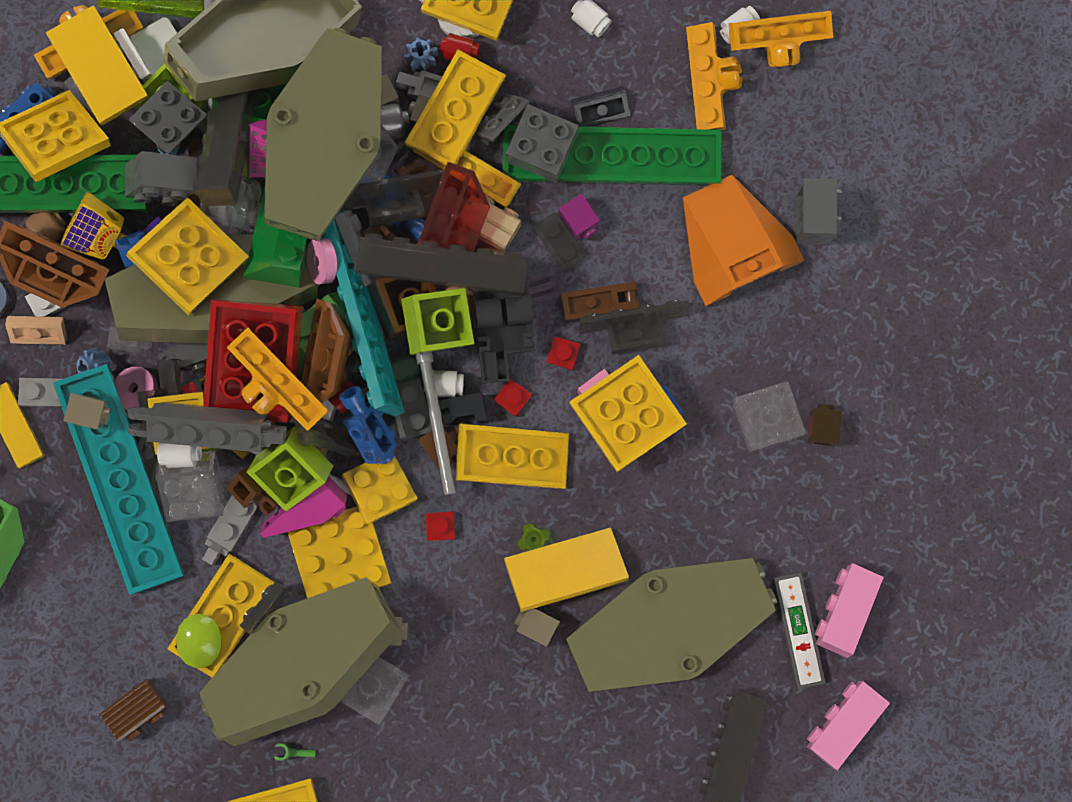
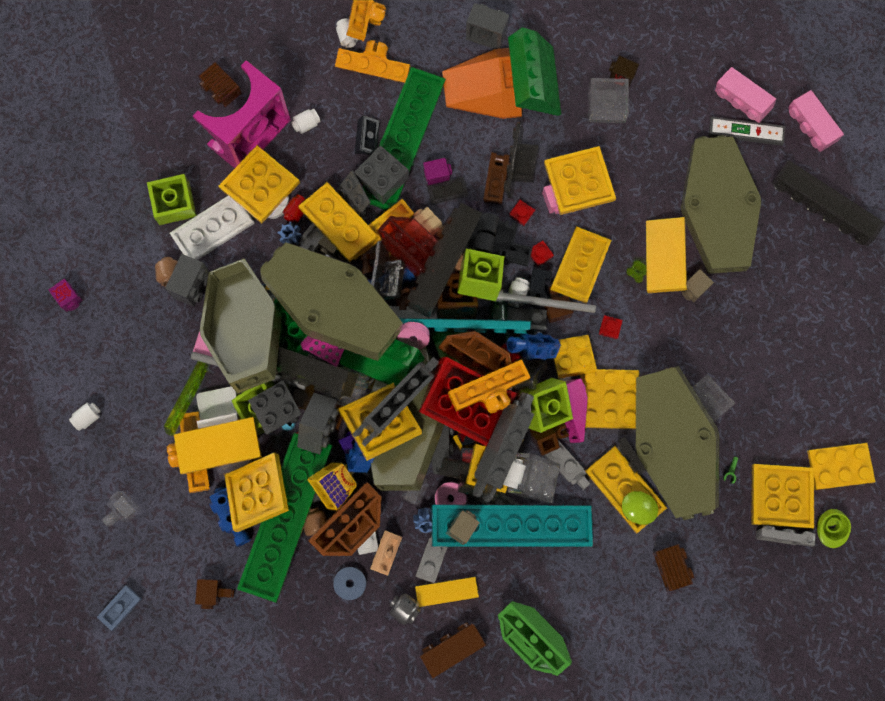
camera: 70 degrees left, 5 degrees down
none -> dark grey hinge [352,357,439,446]
none -> green slope [508,27,561,116]

